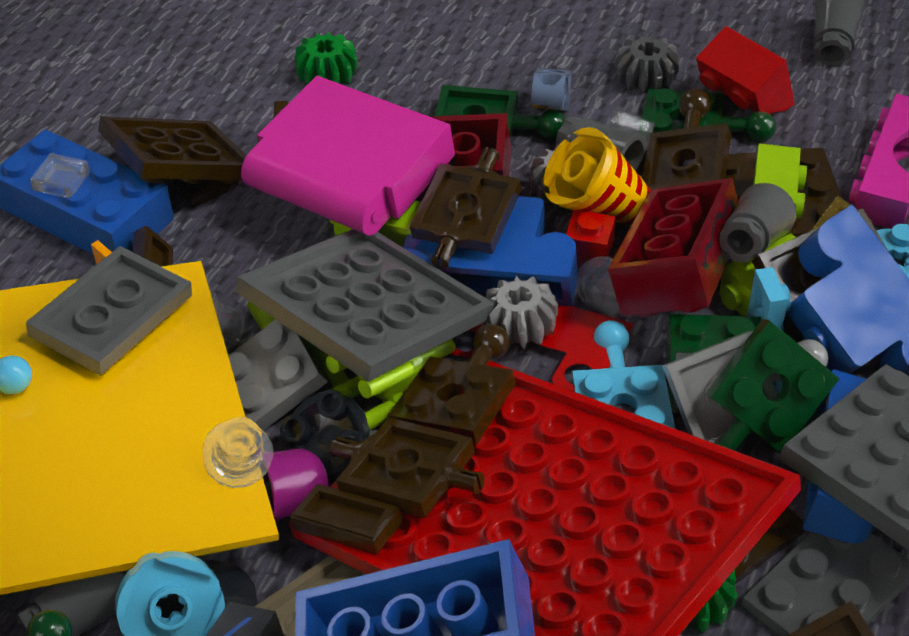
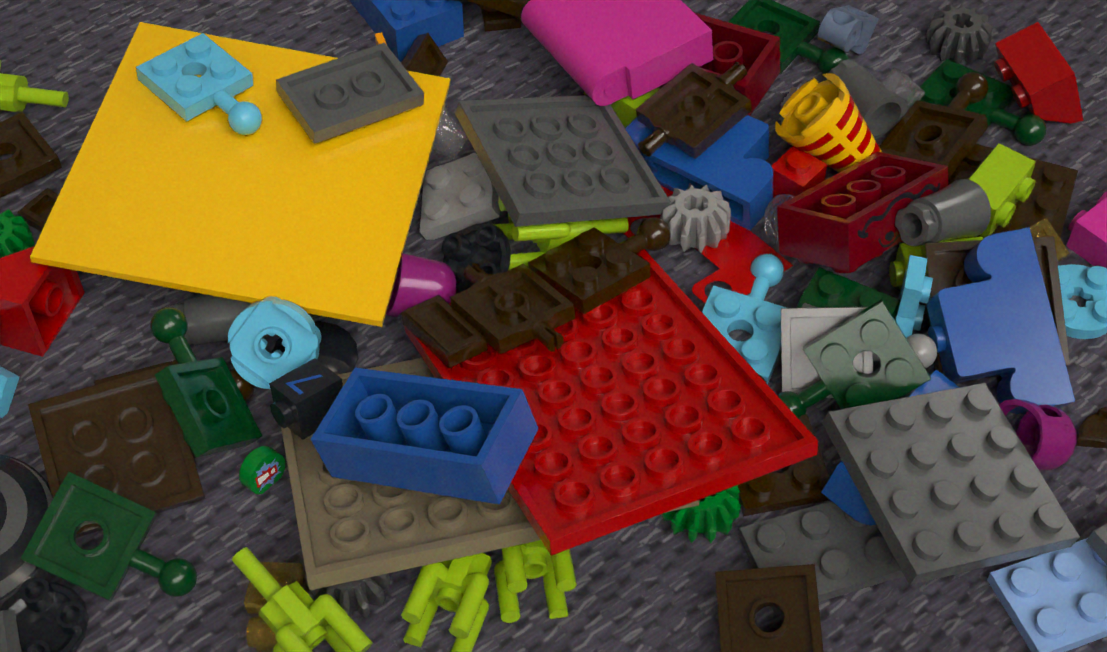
camera: 25 degrees right, 5 degrees up
clear piece [203,417,273,488] -> none

